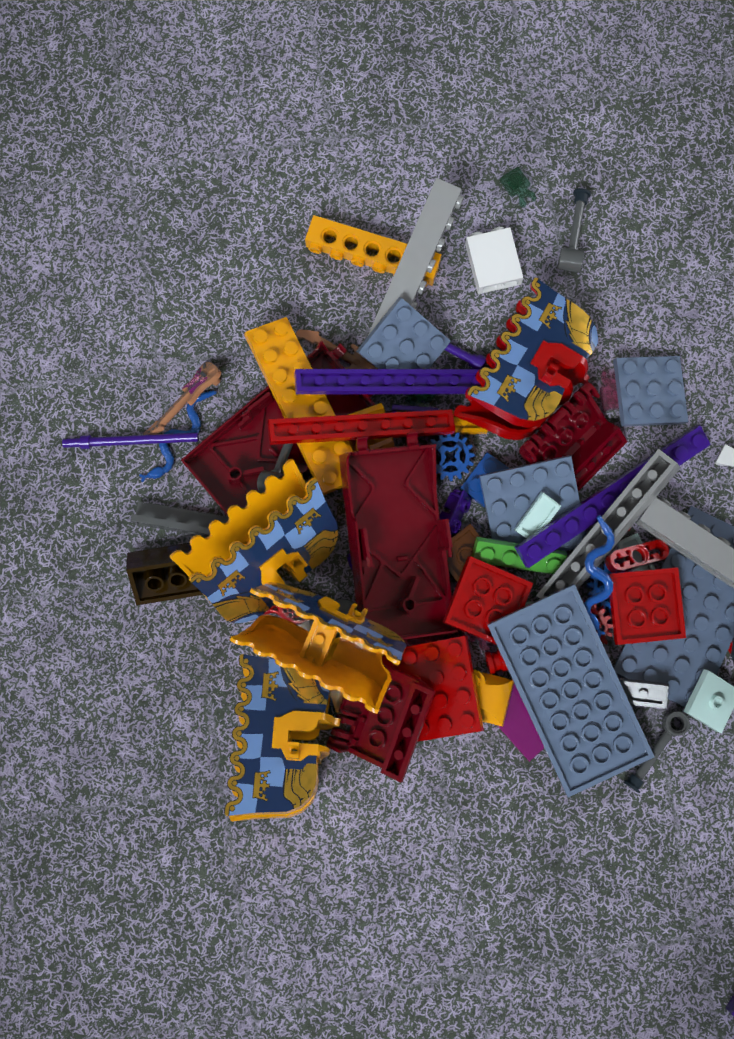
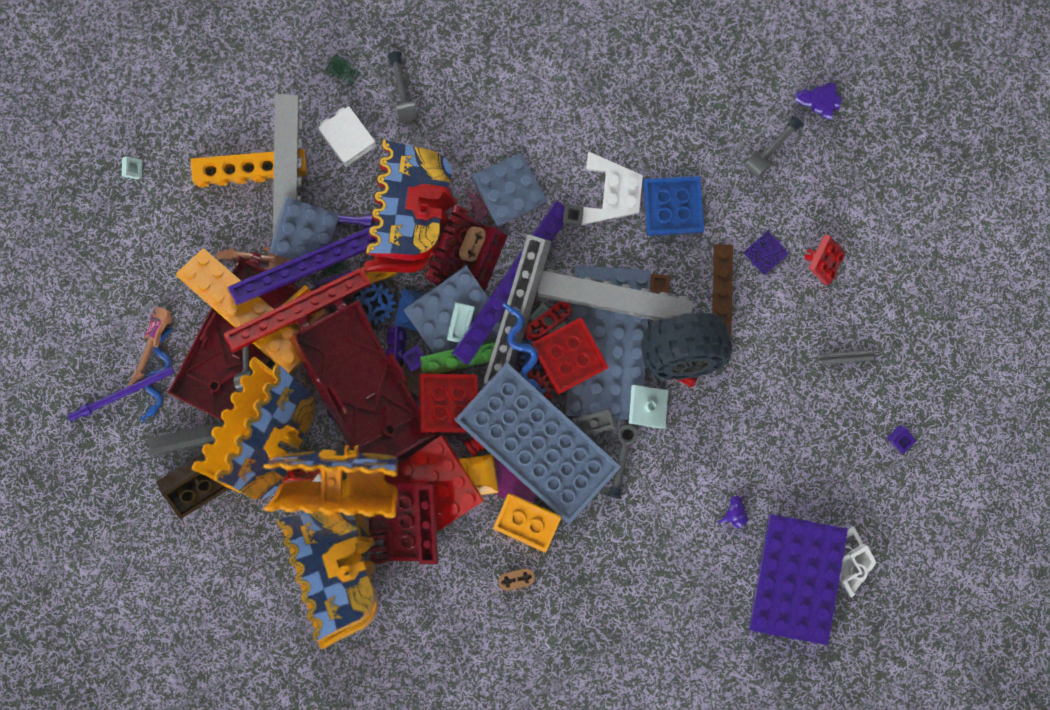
camera: 25 degrees left, 0 degrees up
none -> light aqua plate [122,157,142,179]
none -> dark purple plate [401,345,424,372]
none -> medium nougat beam [459,227,486,262]
none -> light orange plate [493,493,562,553]
none -> medium nougat beam [498,569,535,591]
none -> dark grey slope [563,204,584,228]

